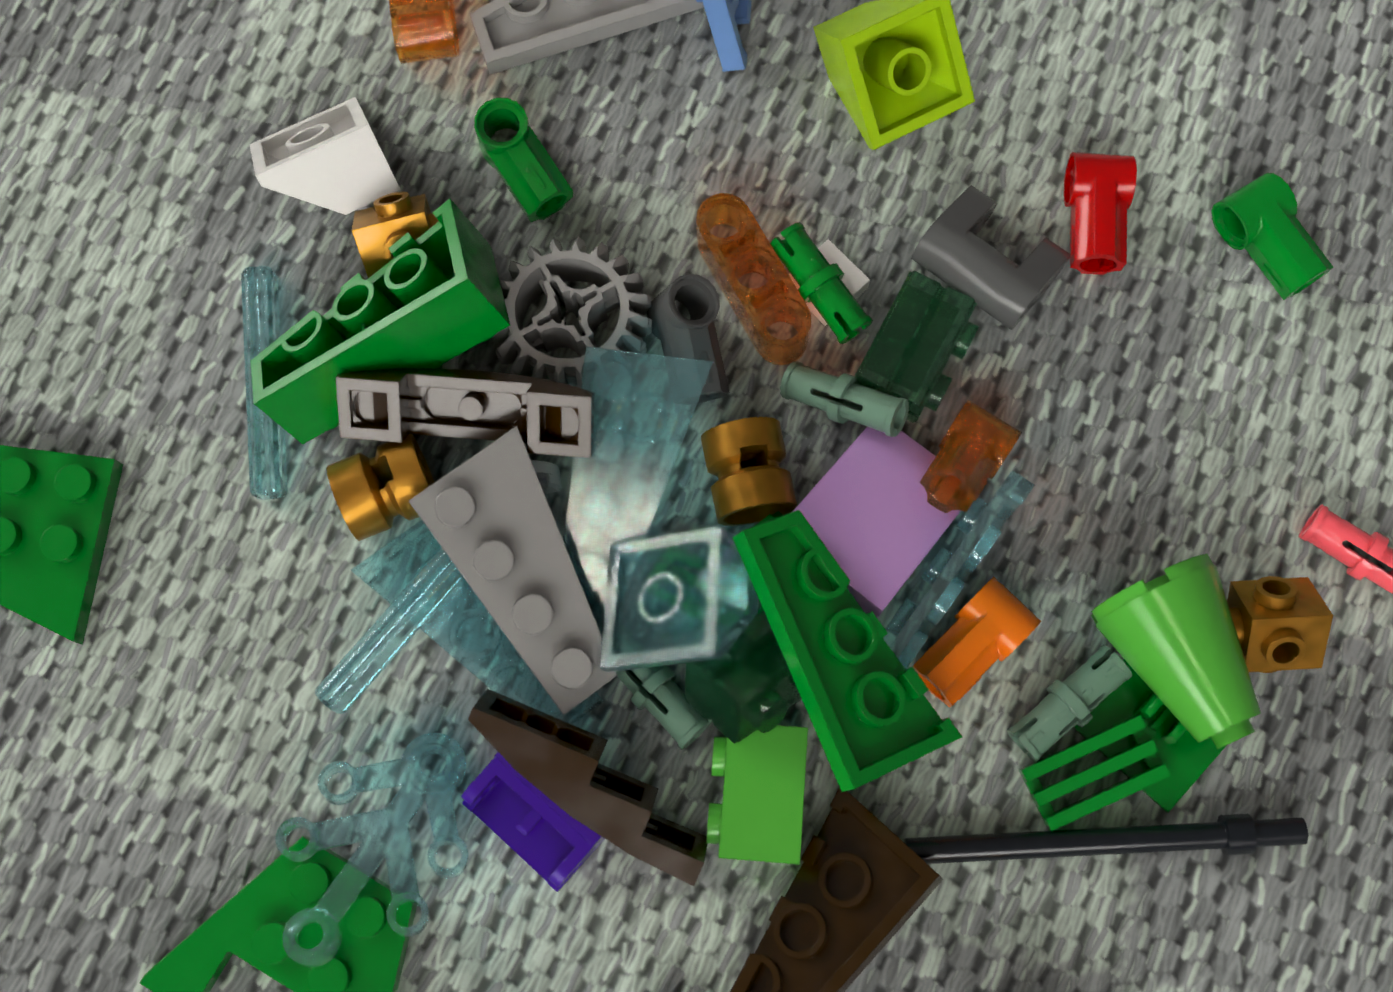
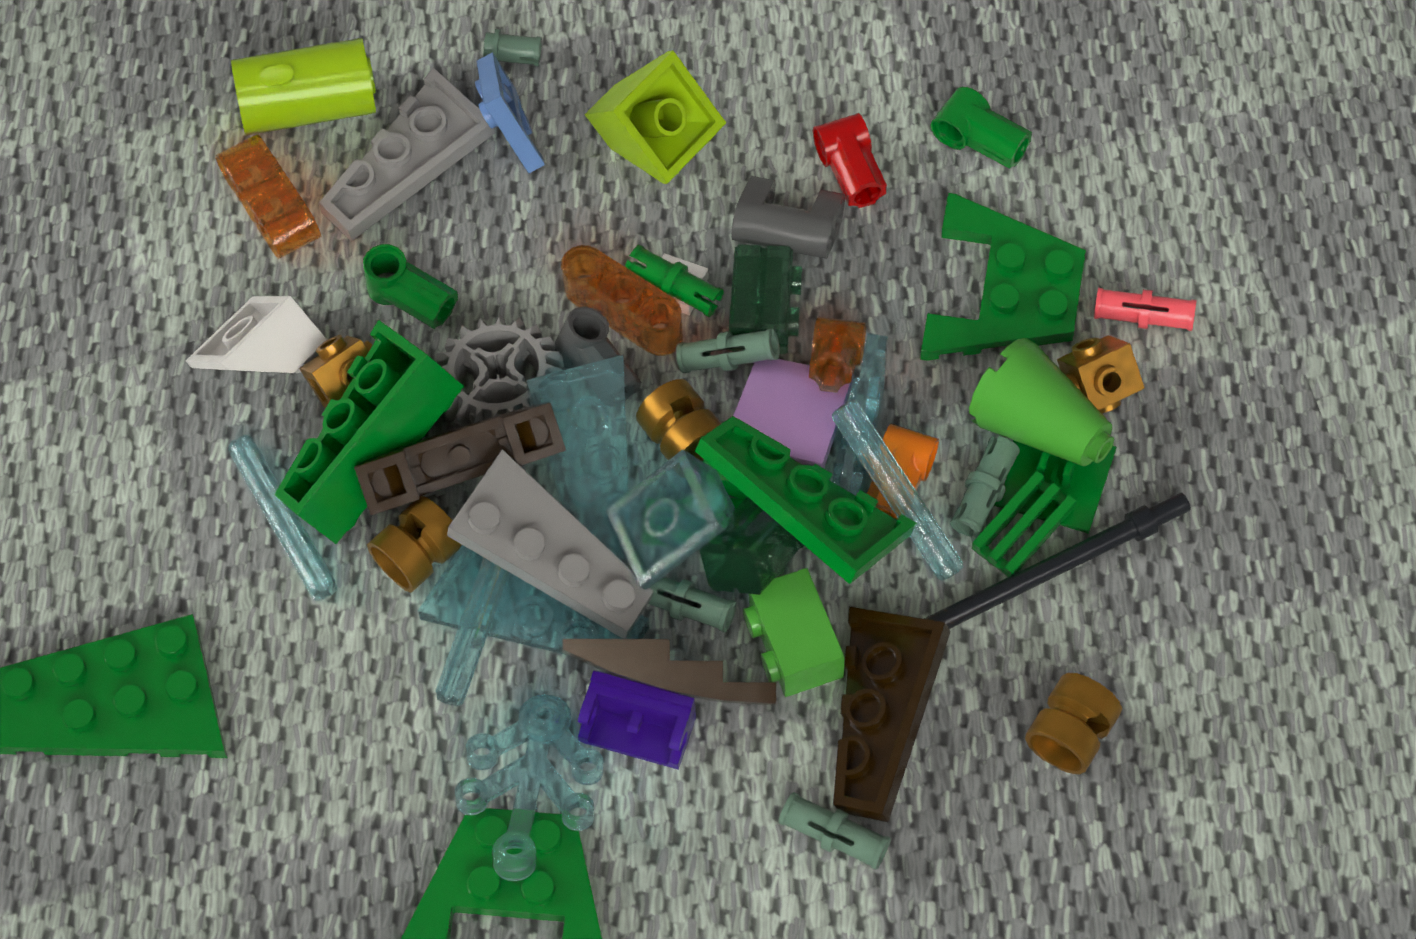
camera: 25 degrees left, 15 degrees down
none -> clear light blue axle [832,400,964,580]
none -> green wing [920,193,1086,361]

